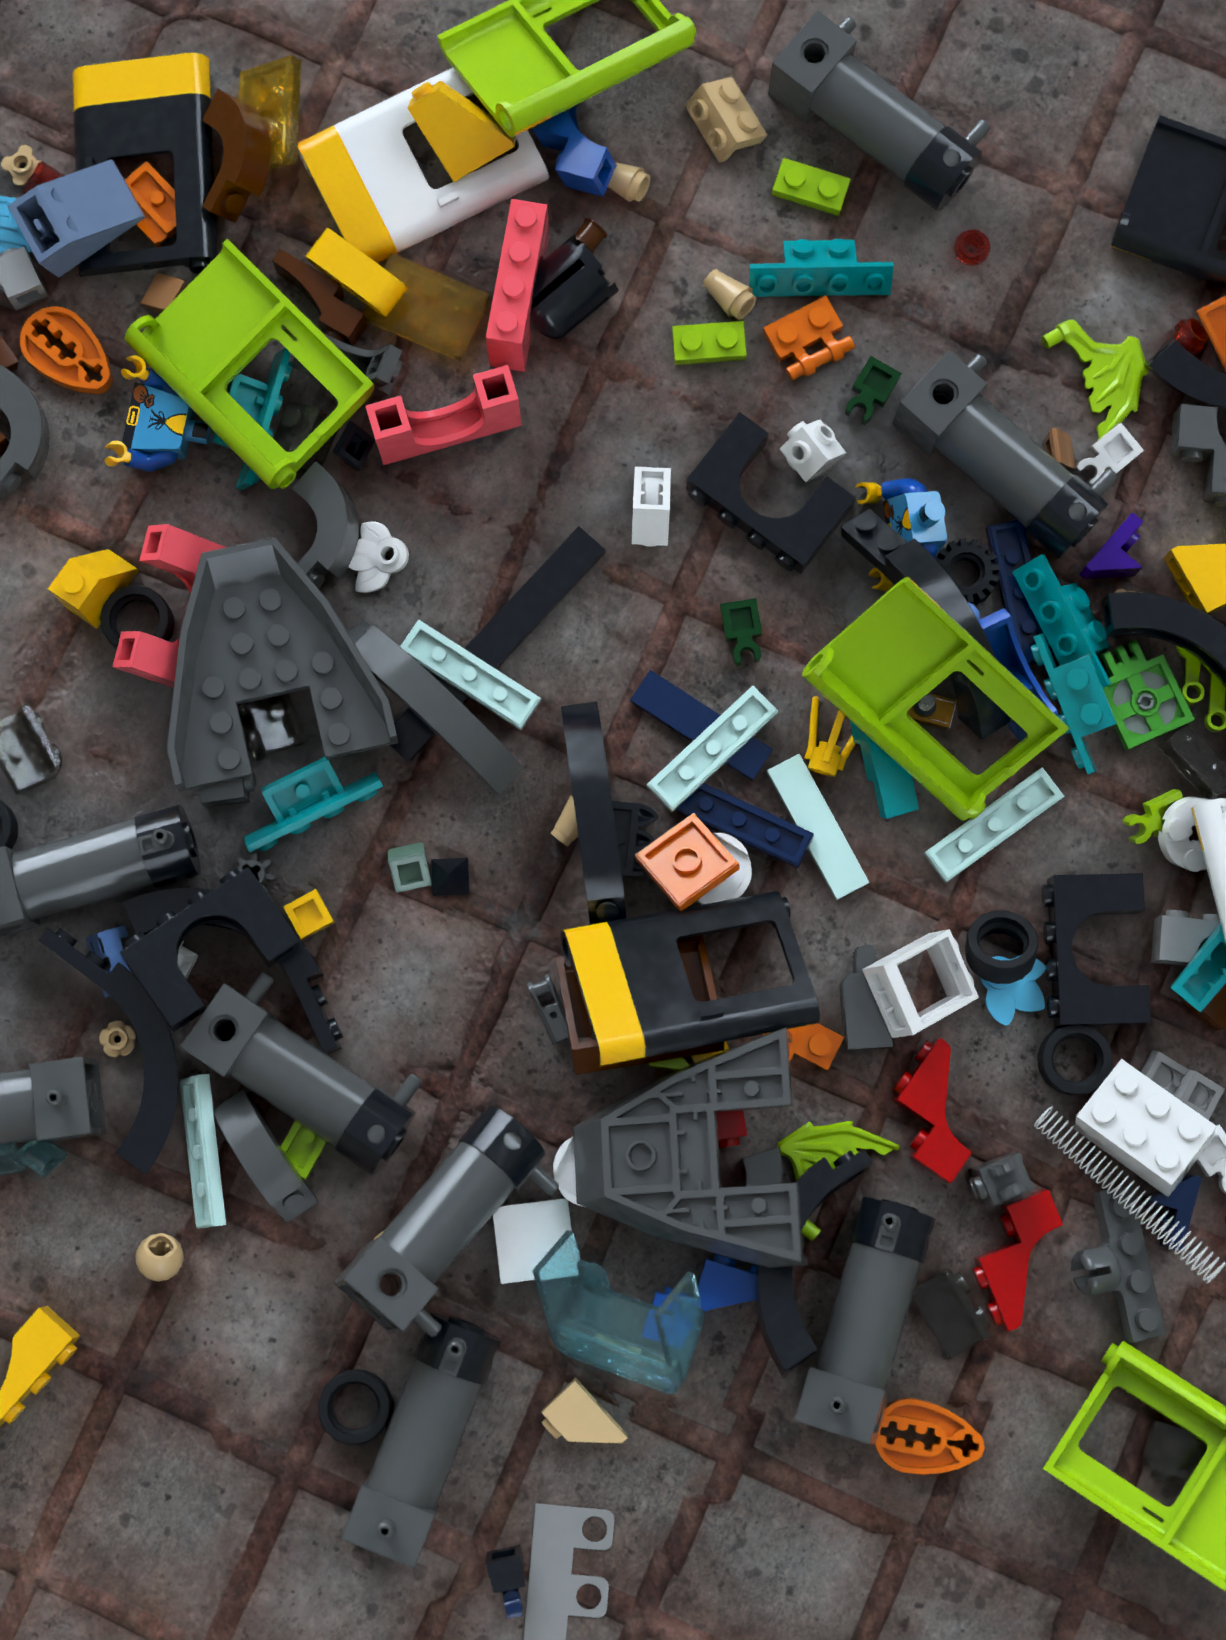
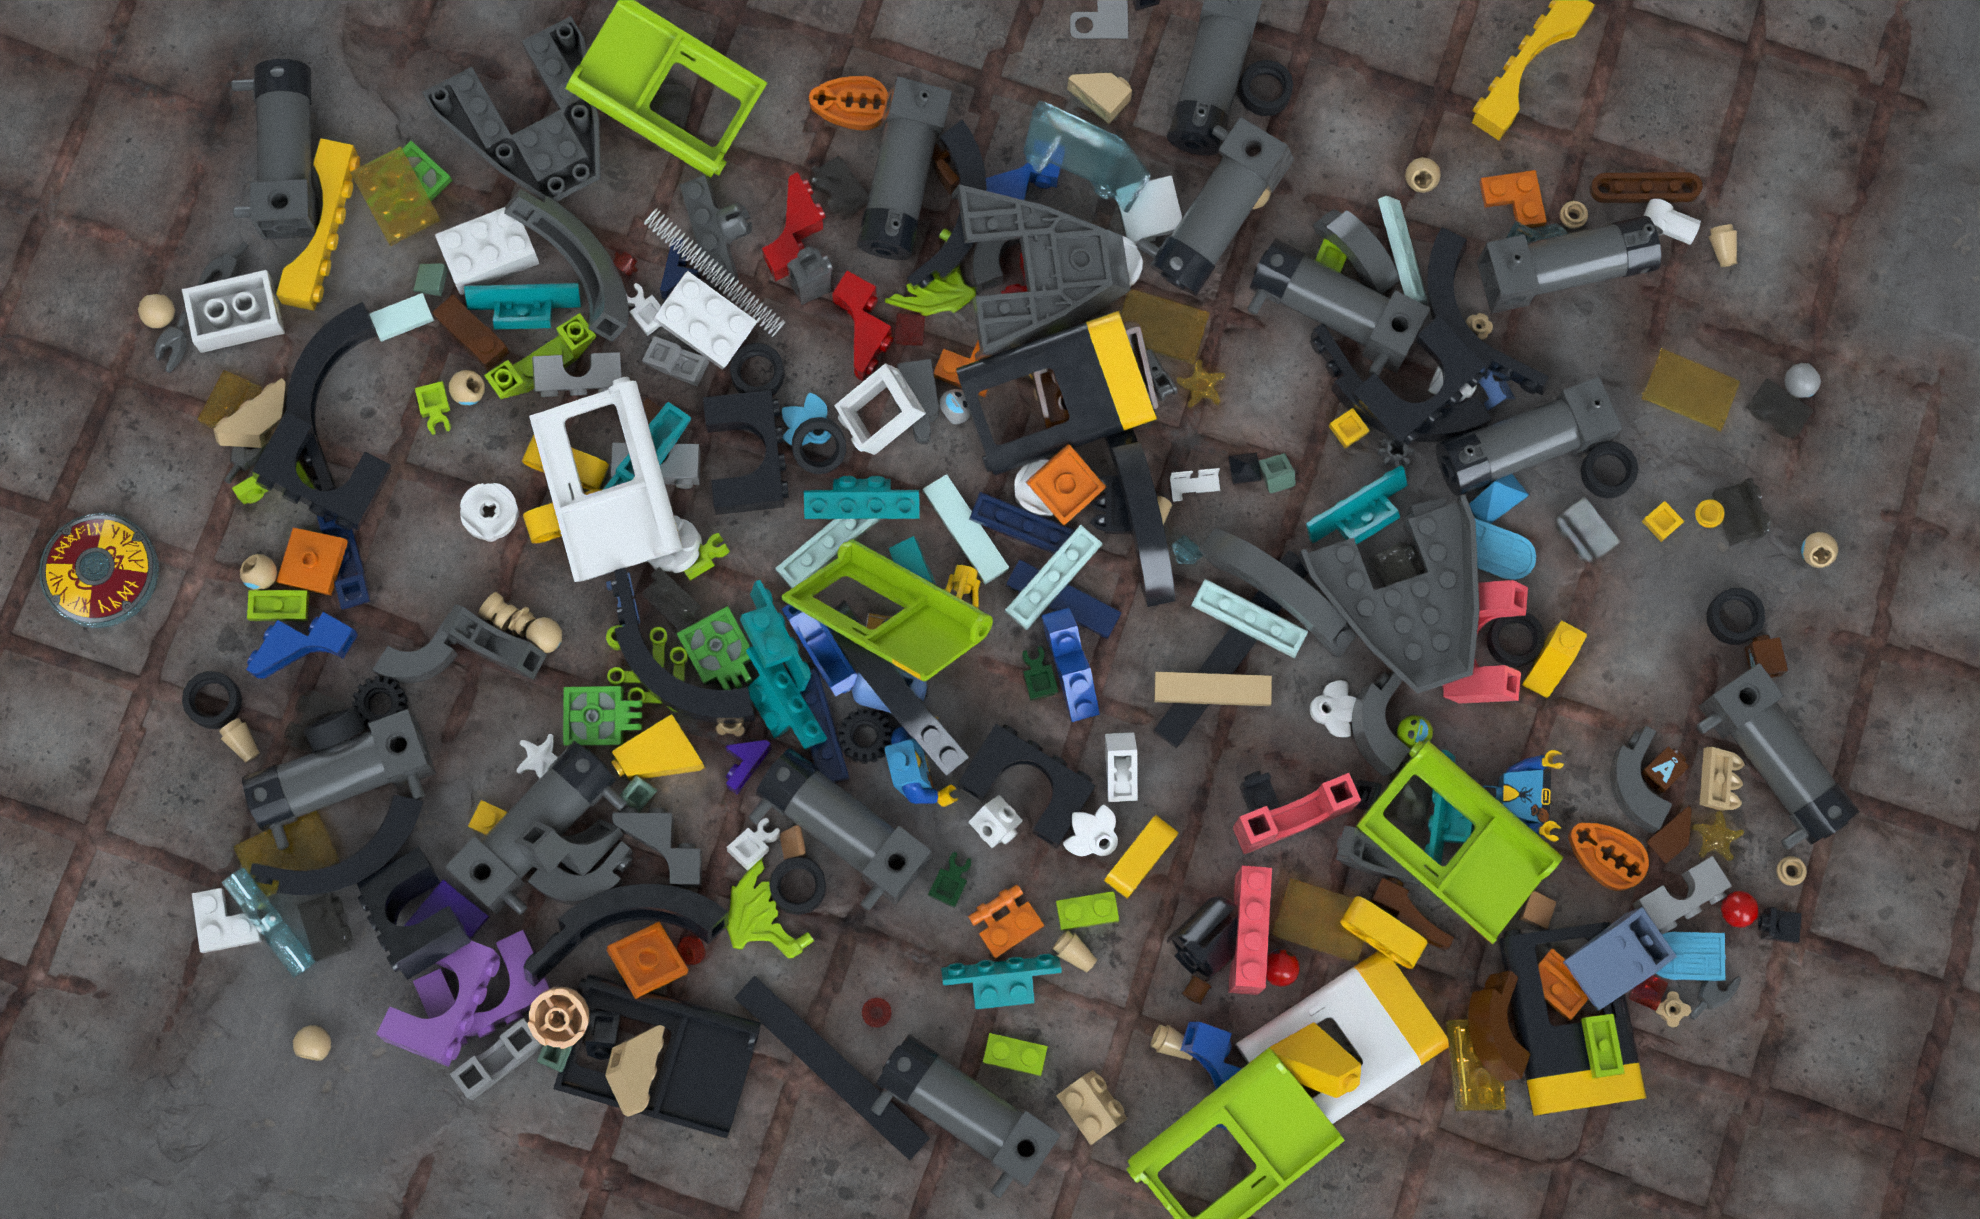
camera: 170 degrees right, 5 degrees down
none -> black tile [734,976,930,1161]
none -> black tyre [769,856,826,915]
none -> teal bracket [804,476,919,519]
none -> clear red plate [895,313,925,346]
none -> reddish brown slope [932,143,960,195]
none -> light grey piece [938,389,971,424]
none -> blue arch [1042,608,1100,722]
none -> white plate [1063,805,1118,856]
none -> yellow beam [1104,815,1179,899]
none -> clear yellow piece [1121,289,1210,365]
none -> tan tile [1154,672,1272,706]
none -> white piece [1170,468,1220,502]
none -> clear light blue slope [1172,535,1204,564]
none -> clear yellow animal [1176,359,1226,408]
none -> black bracket [1239,771,1281,812]
none -> red piece [1266,949,1300,987]
none -> lime piece [1397,715,1433,751]
none -> dark azure slope [1469,474,1529,524]
none -> medium azure window [1475,518,1537,580]
none -> orange plate [1479,170,1547,230]
none -> lime plate [1581,1014,1625,1079]

